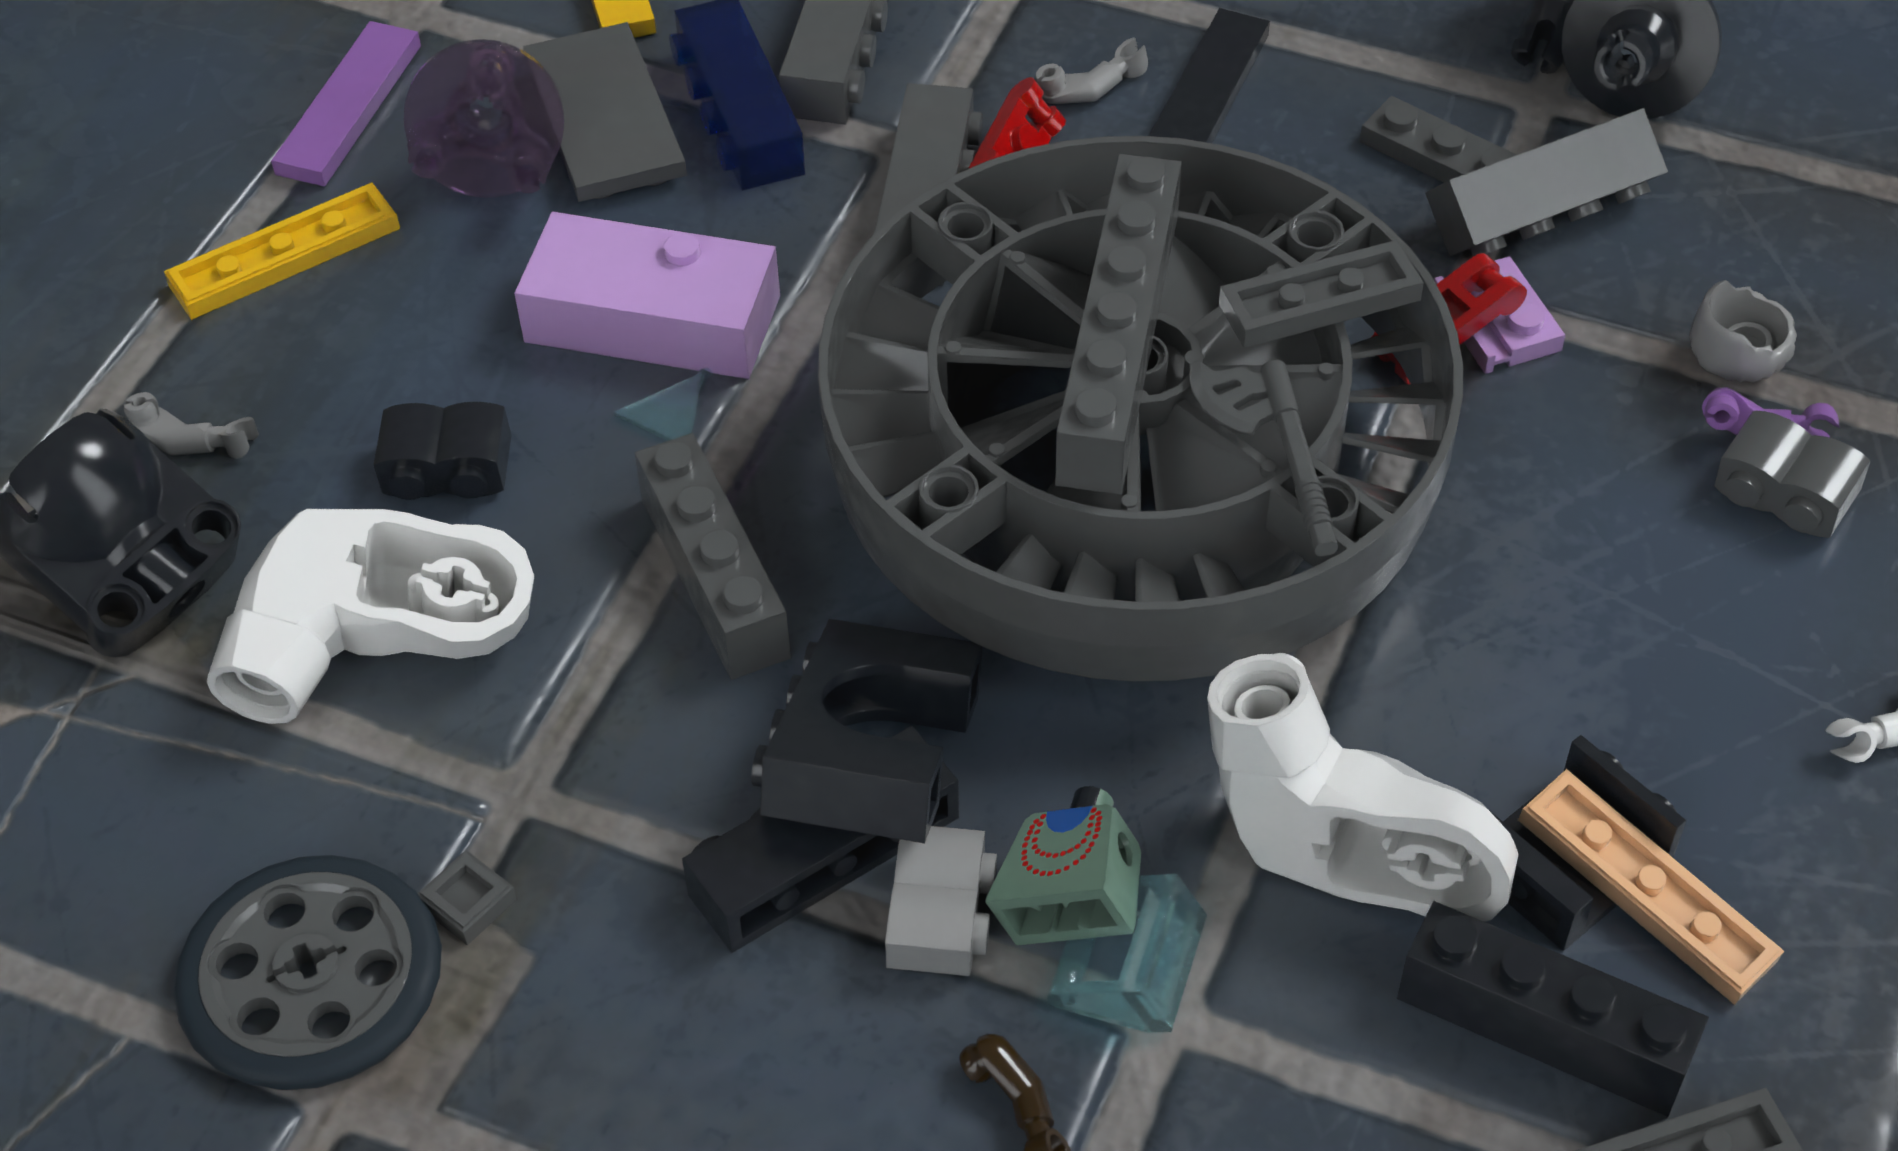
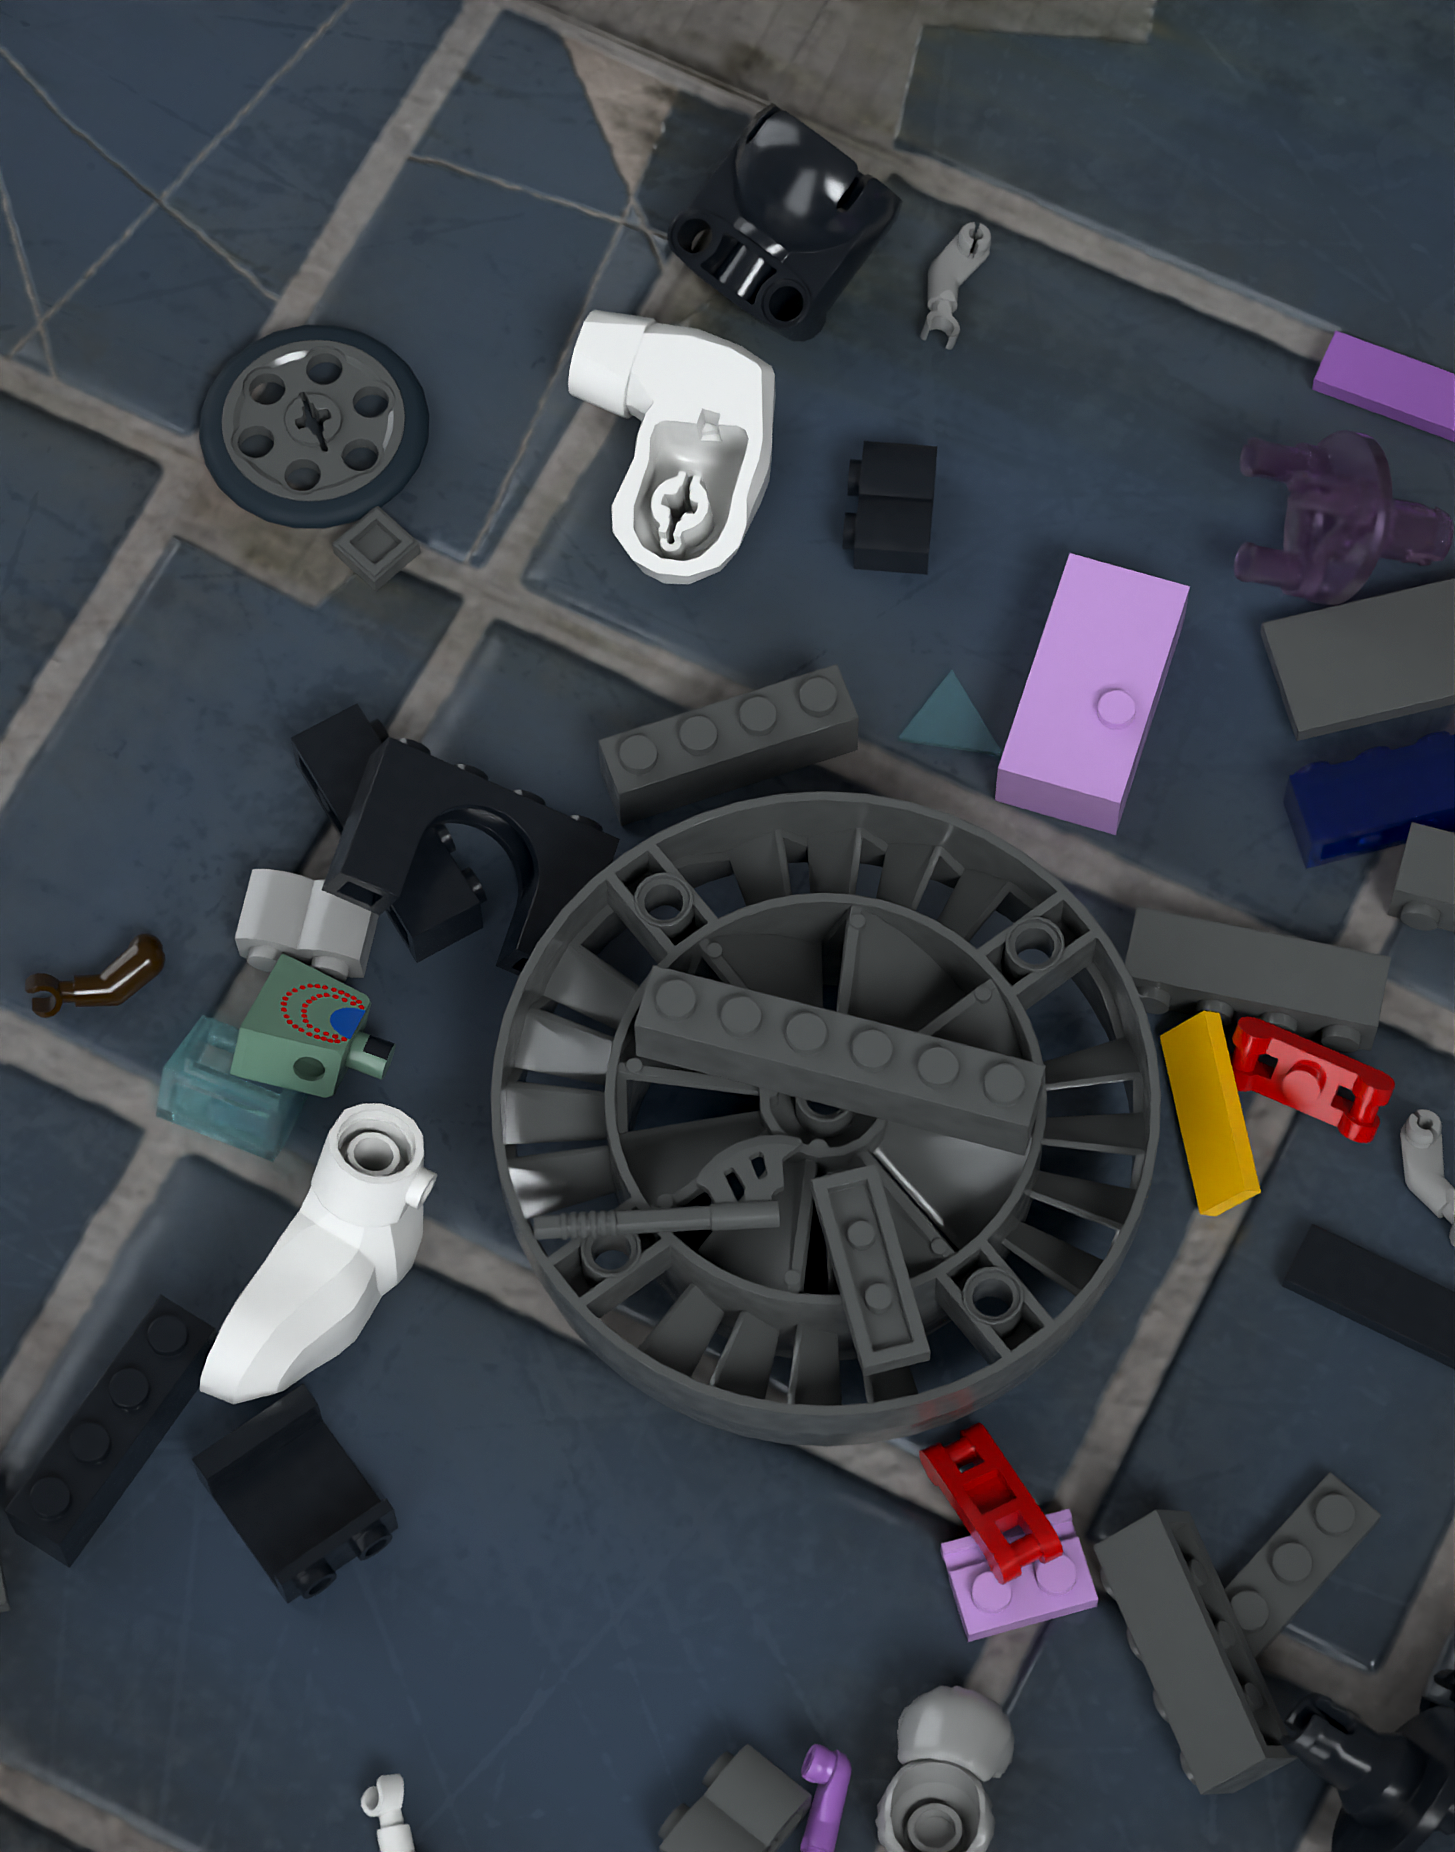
camera: 95 degrees right, 15 degrees up
yellow tile [164,182,400,320] -> none
light nougat tile [1518,769,1784,1005] -> none
none -> light grey hair [897,1685,1015,1782]

